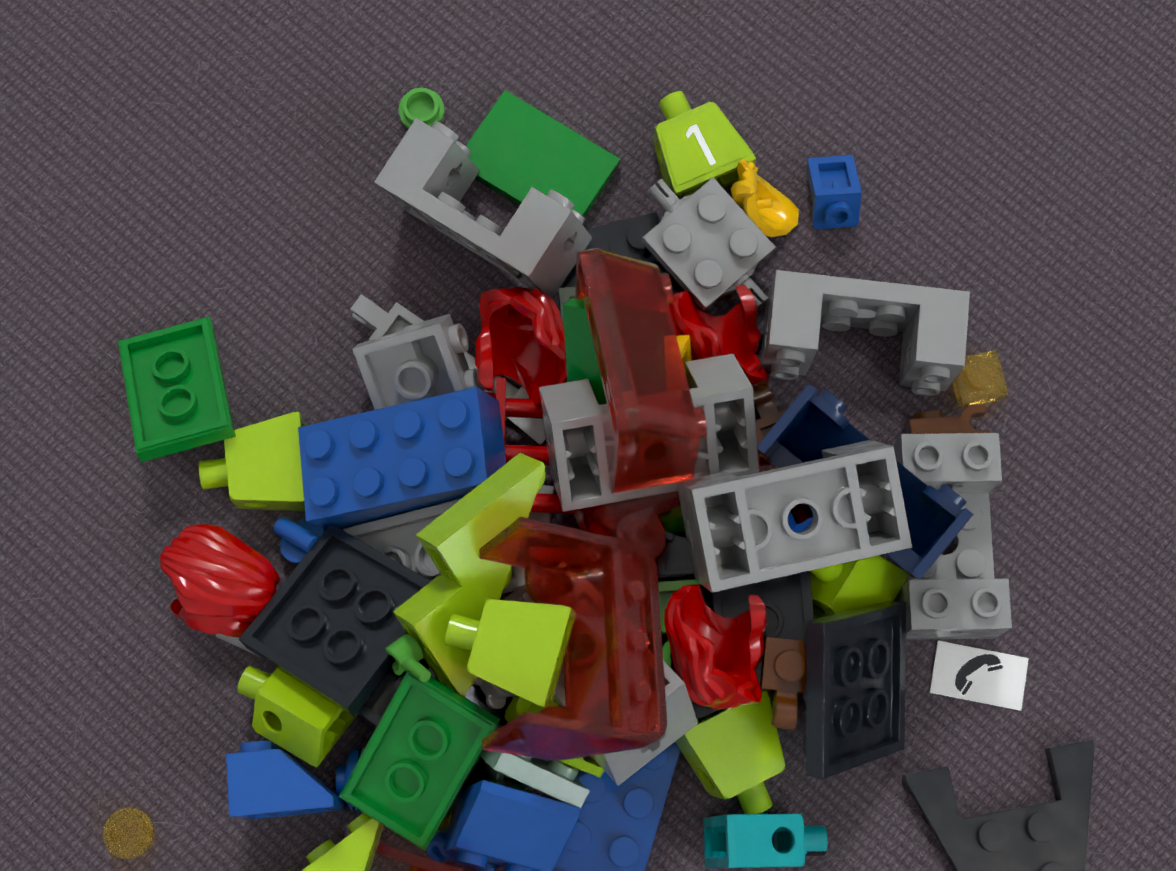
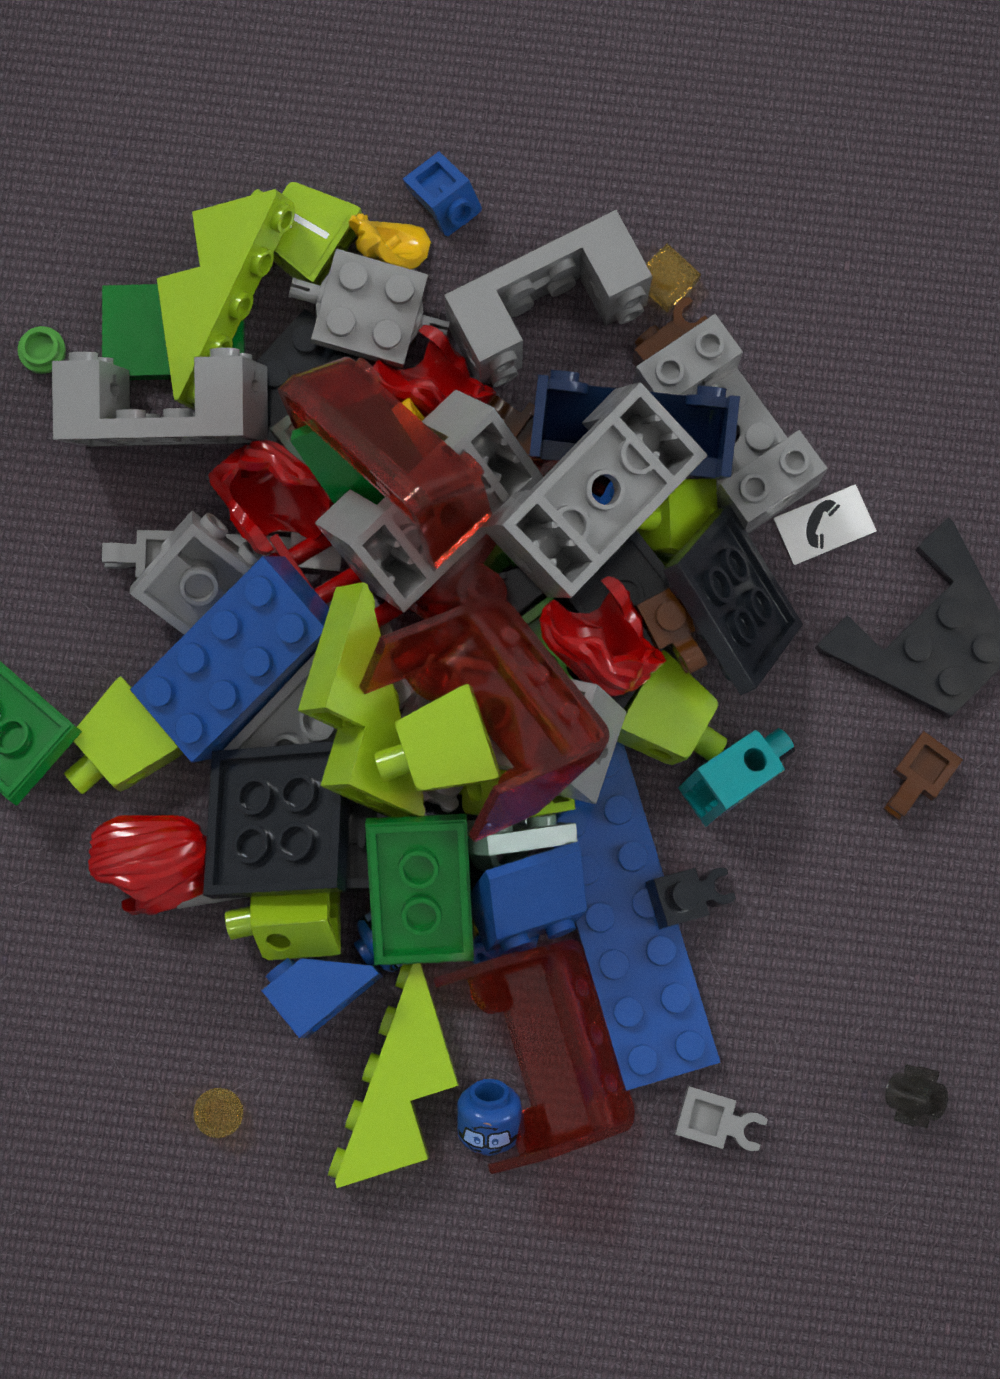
camera: 30 degrees left, 5 degrees up
blue plate [273,517,325,565] -> none
bright green hand [385,634,431,682] -> none
none -> lime slope [157,189,295,410]

